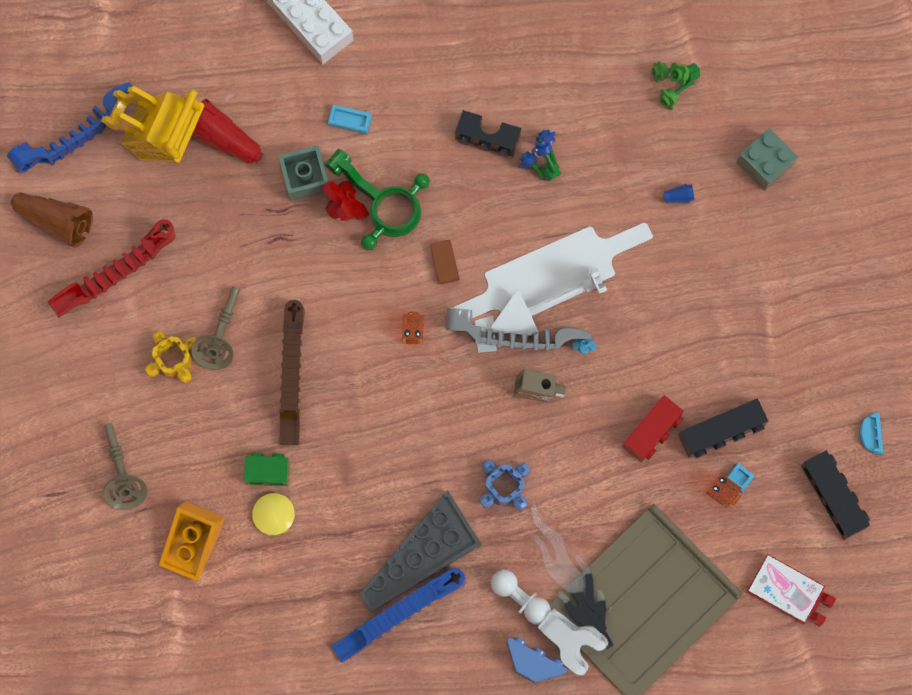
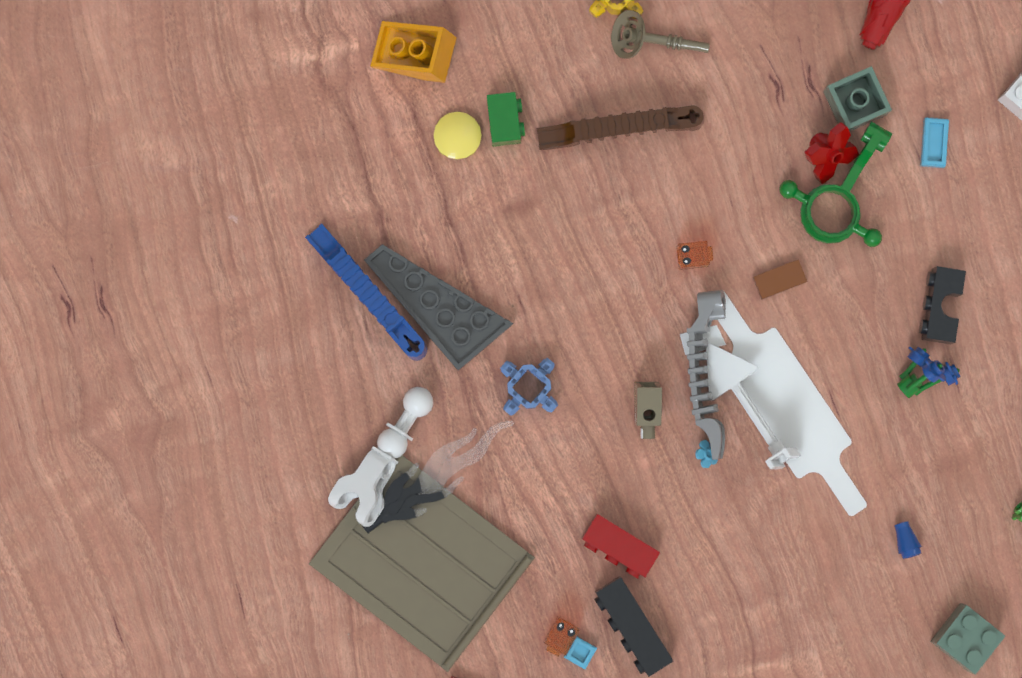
camera: 80 degrees right, 10 degrees up
medium blue slope [507,637,568,683] -> none

